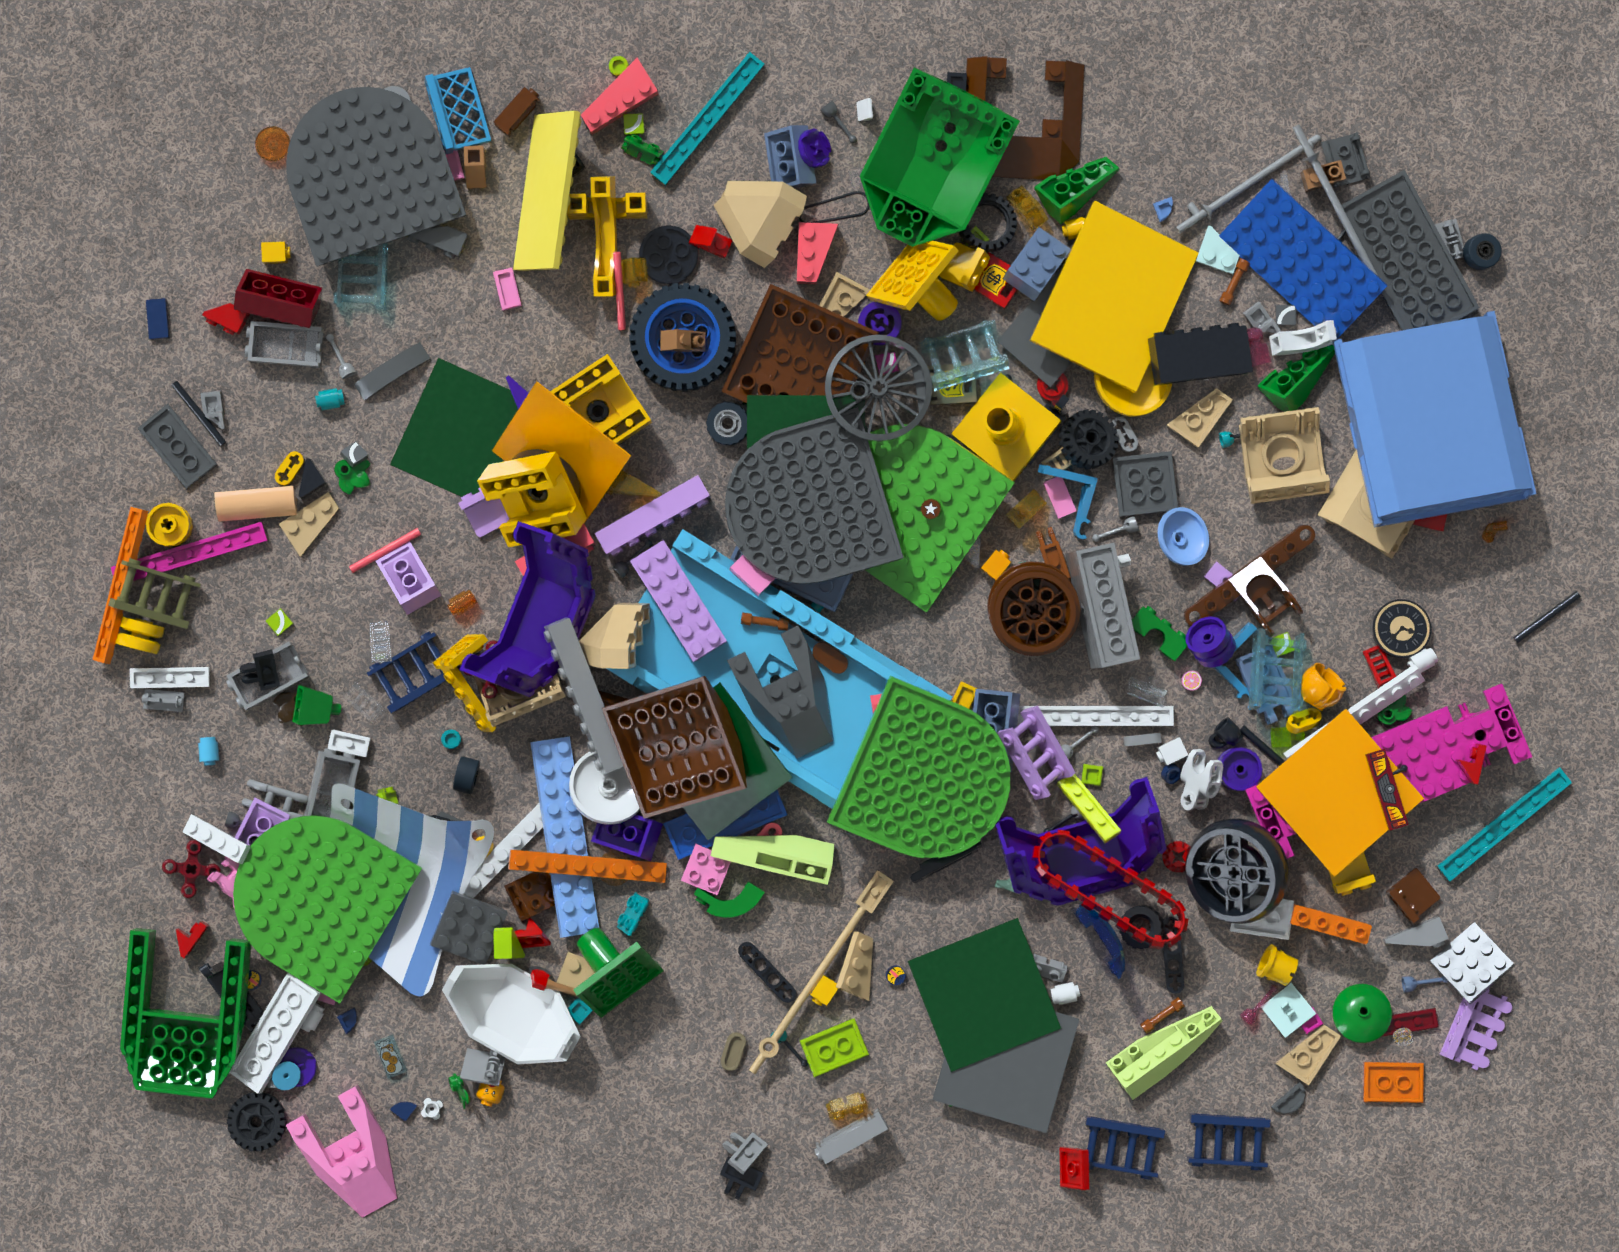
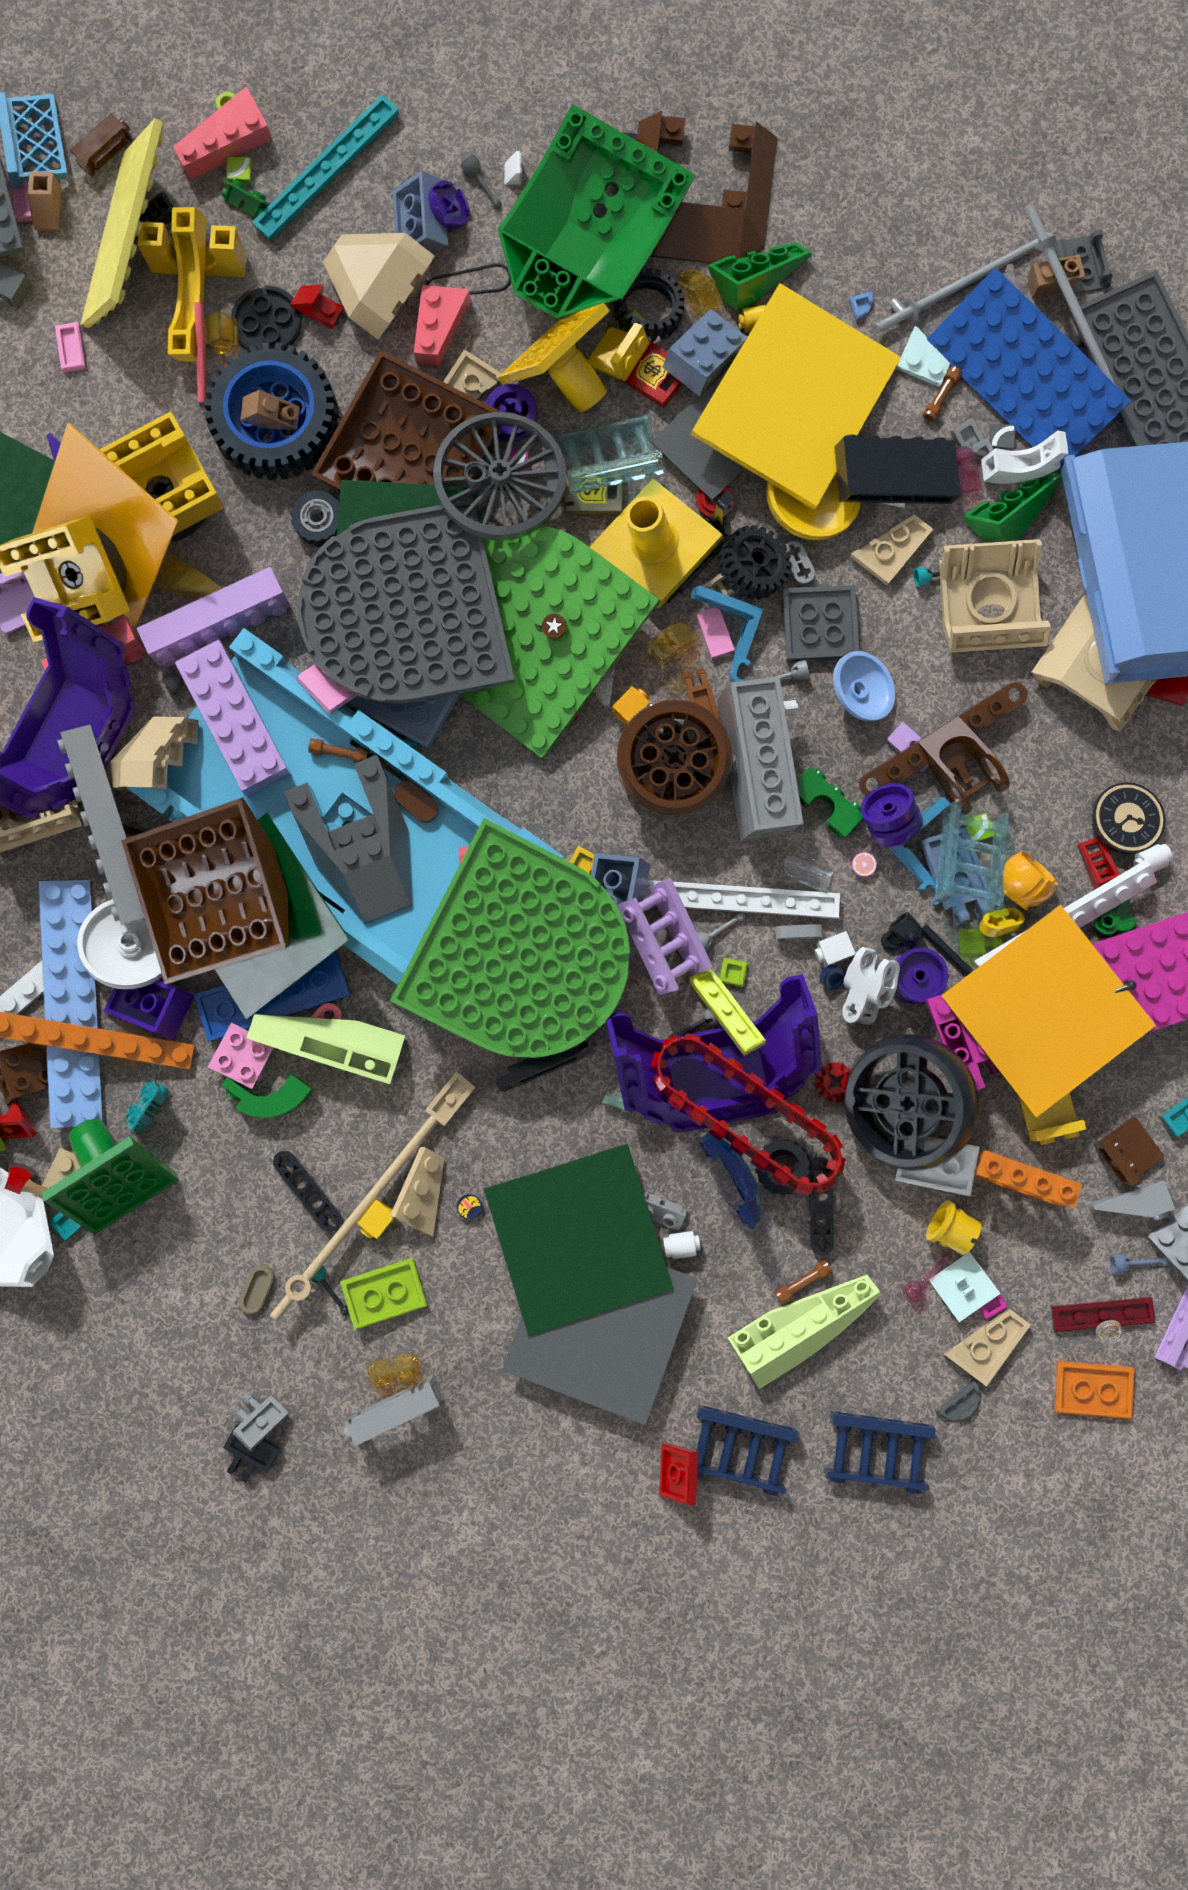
camera: 10 degrees right, 5 degrees down
green dish [1332,984,1392,1043] -> none
tile [1365,749,1409,831] -> none

